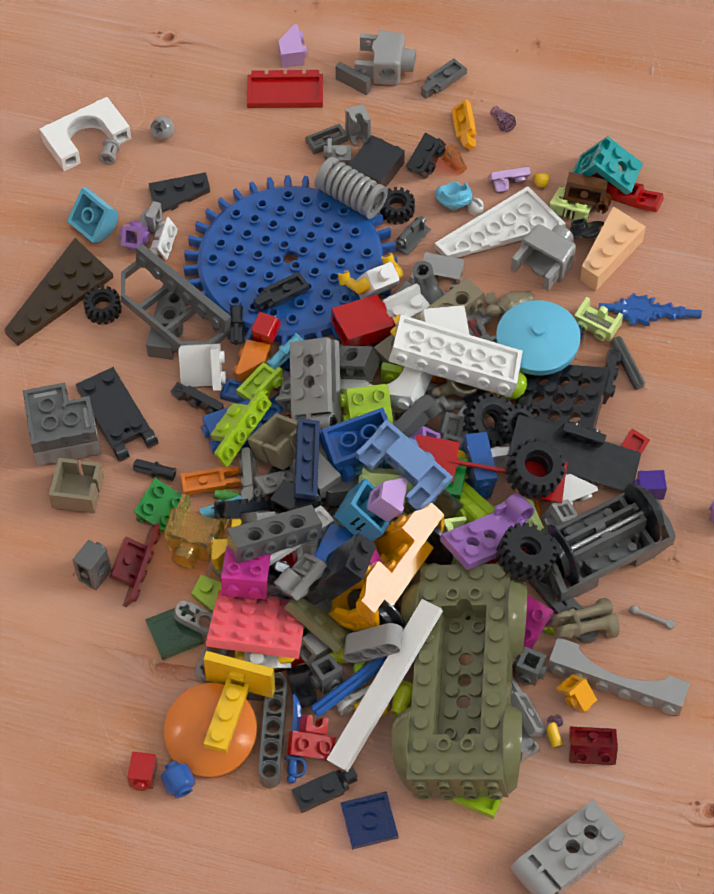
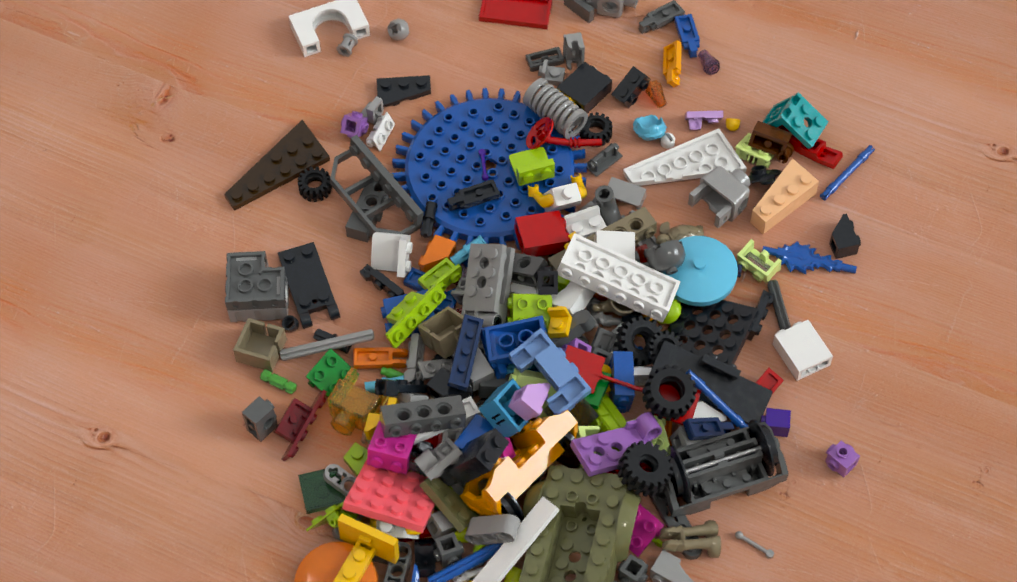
camera: 10 degrees right, 0 degrees up
medium azure brick [67,187,118,243] -> none
red piece [251,312,281,345] -> none
none -> bright green axle [260,369,297,394]
none -> light grey axle [280,329,374,361]
none -> black hinge [282,315,299,332]
none -> lime hinge [306,501,358,531]
none -> dark purple hinge [478,149,489,181]
none -> lime bracket [509,147,555,186]
none -> red dish [526,117,602,150]
none -> black brick [536,266,558,295]
none -> yellow bracket [547,306,572,338]
none -> dark grey cylinder [645,240,686,275]
none -> blue hinge [674,14,700,58]
none -> dark blue hinge [683,417,735,441]
none -> blue piece [685,369,748,429]
none -> white brick [772,320,833,381]
none -> blue piece [820,145,875,201]
none -> black slope [829,213,861,259]

